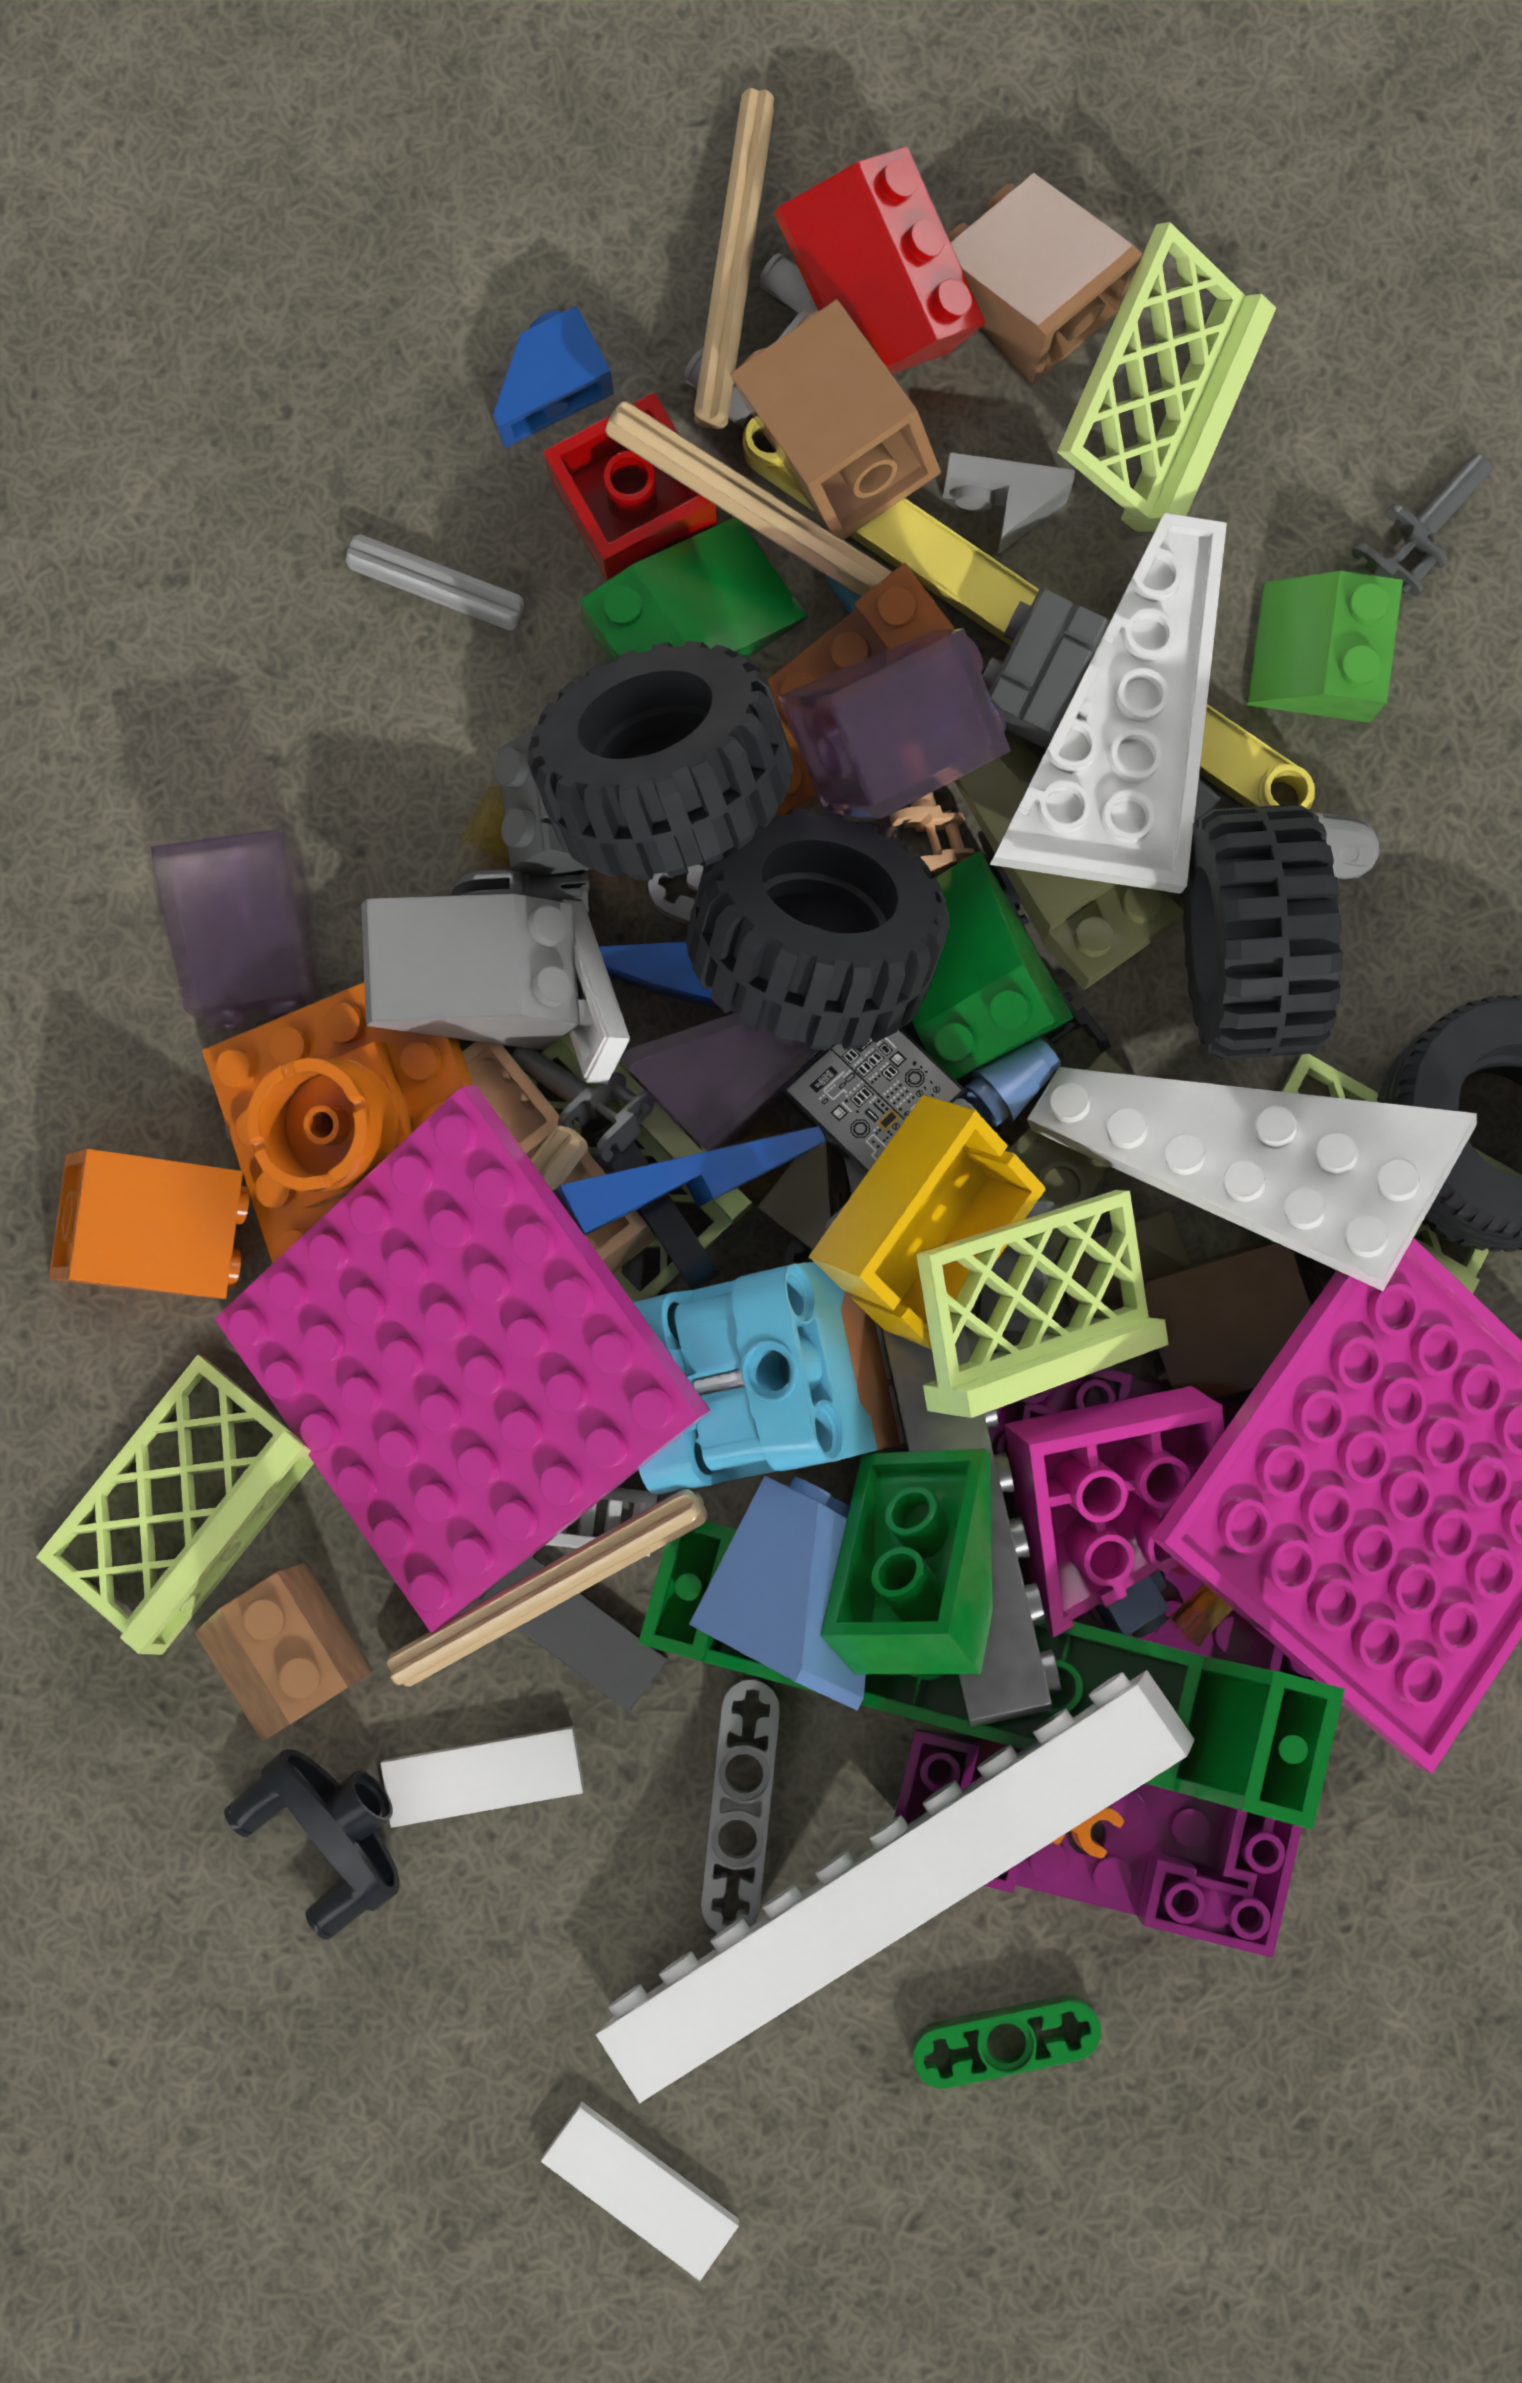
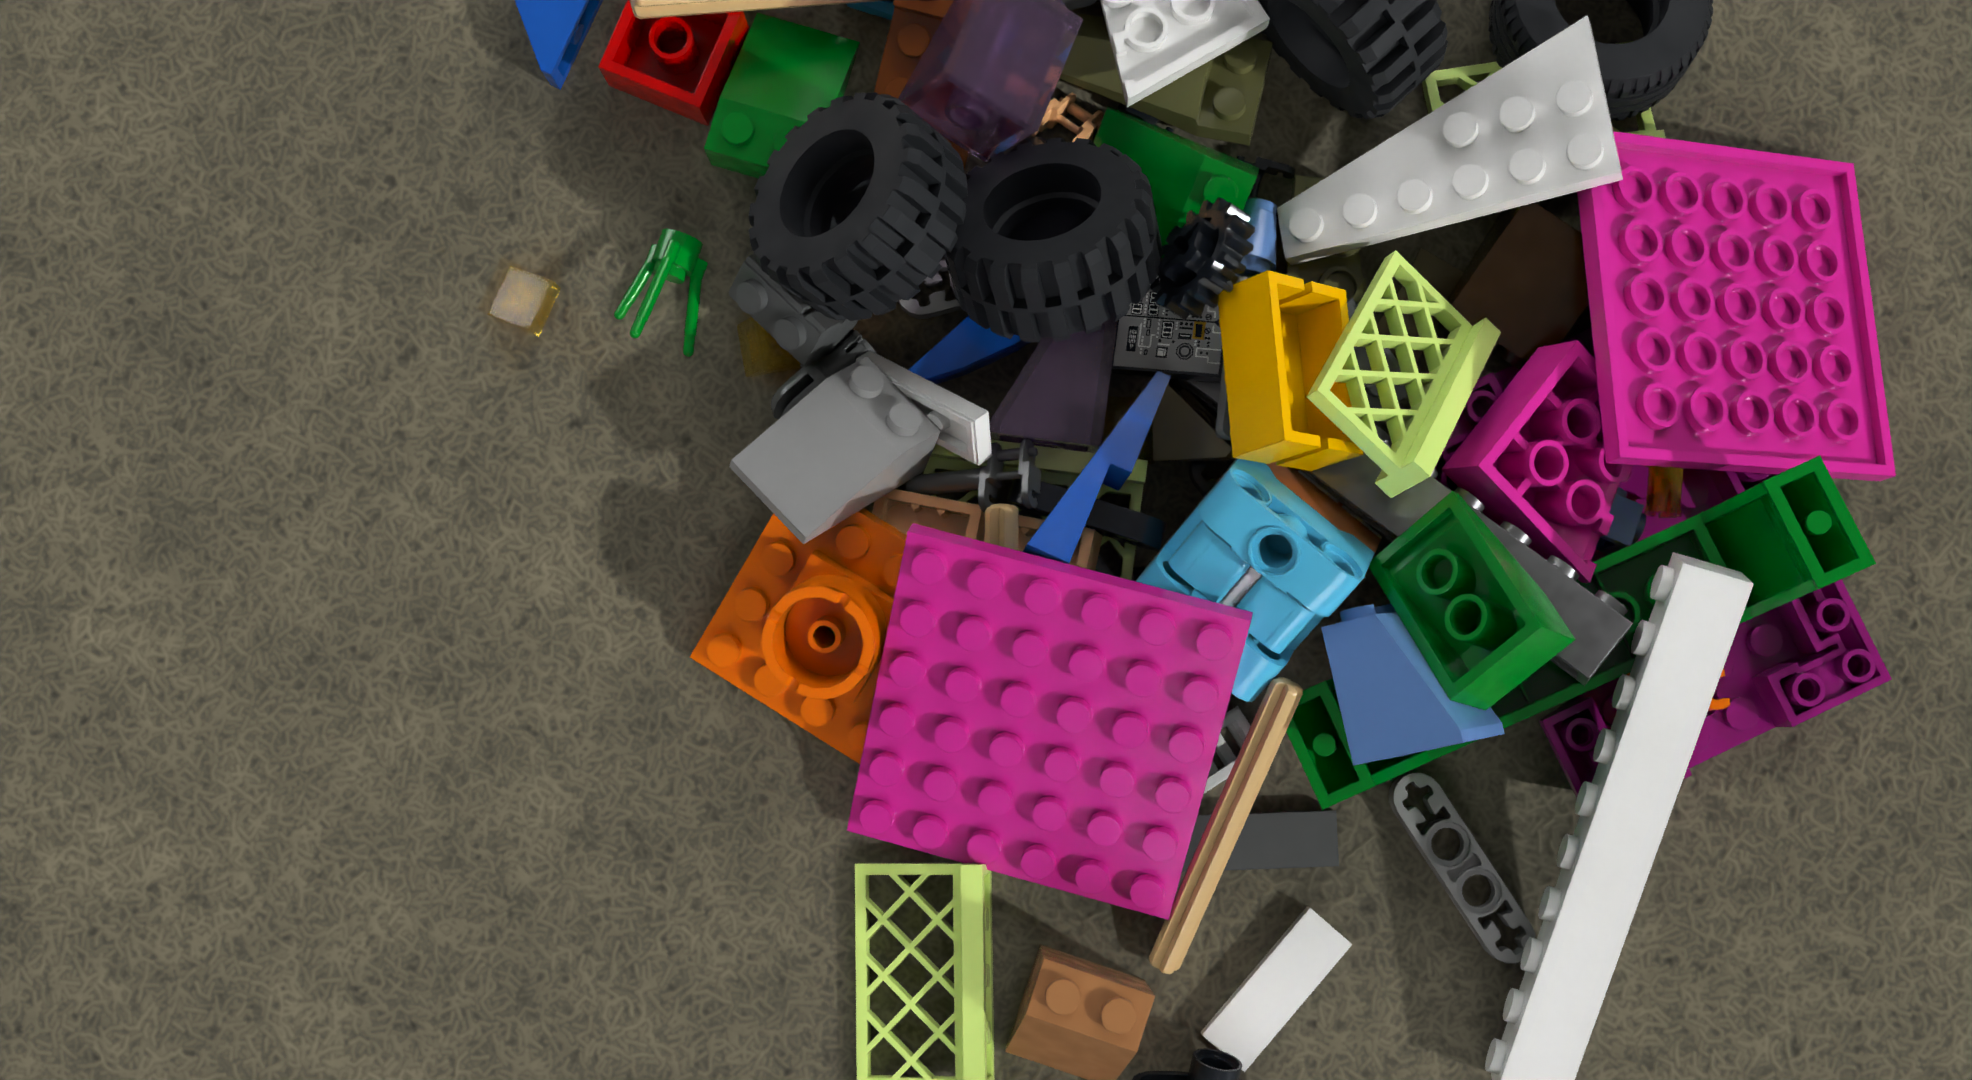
camera: 45 degrees left, 0 degrees up
orange slope [48,1149,249,1299] -> none
clear purple slope [151,829,322,1028] -> none
light grey axle [345,534,524,630] -> none
green beam [912,1994,1101,2089] -> none
none -> clear yellow slope [488,266,561,337]
none -> green plant [614,228,708,357]
none -> black gear [1150,197,1255,320]

